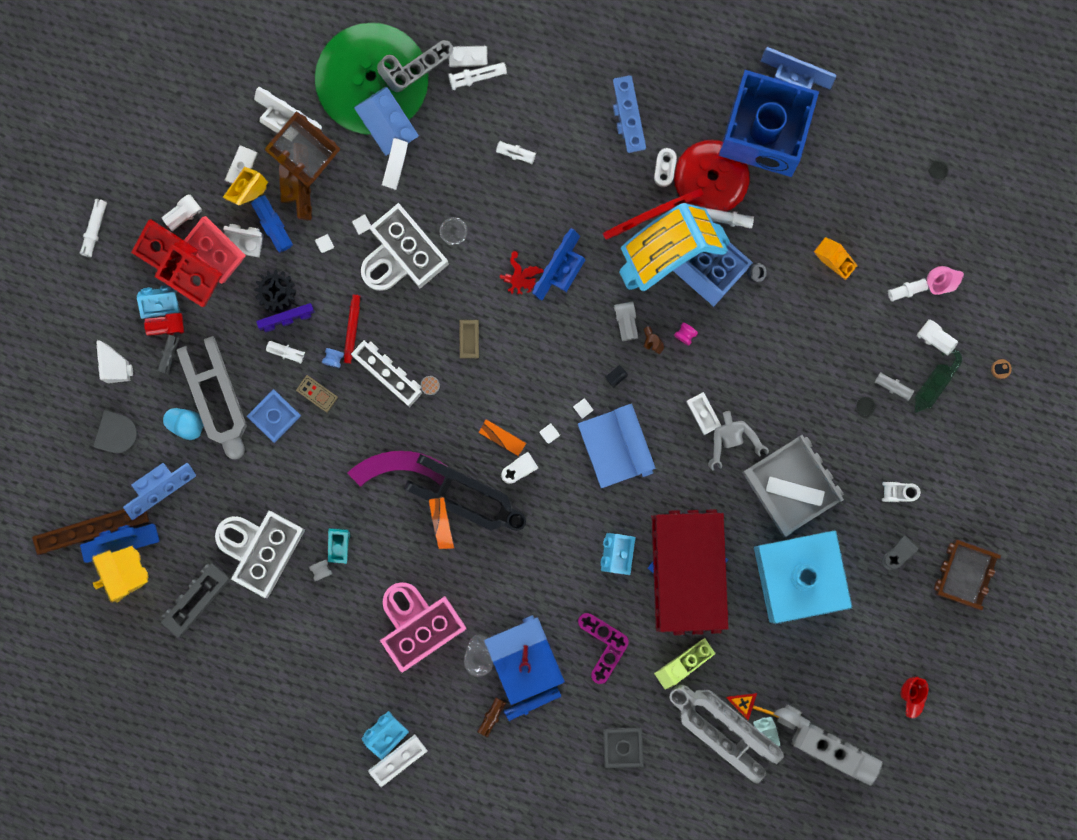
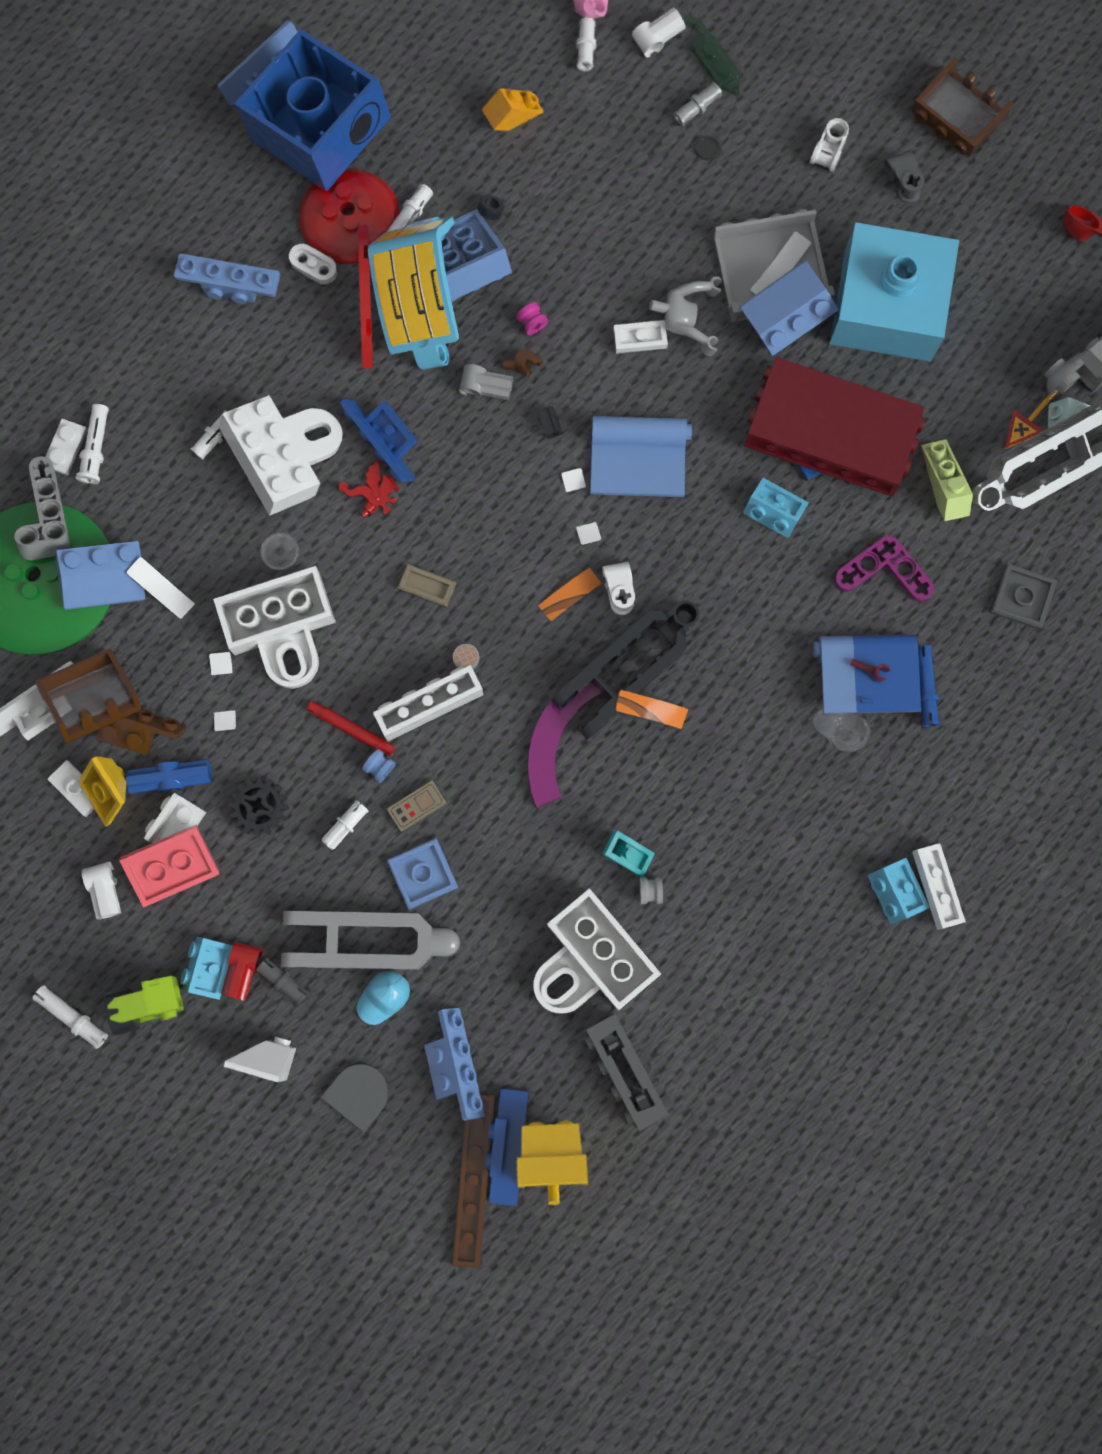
camera: 60 degrees left, 5 degrees down
red bracket [131,220,223,307] -> none
dark purple plate [256,303,315,332] -> none
bright pink brick [380,583,467,673] -> none
reddish brown pin [477,697,506,737] -> none
none -> lime piece [104,976,184,1036]
none -> white brick [219,395,342,516]
none -> medium blue slope [740,260,839,356]

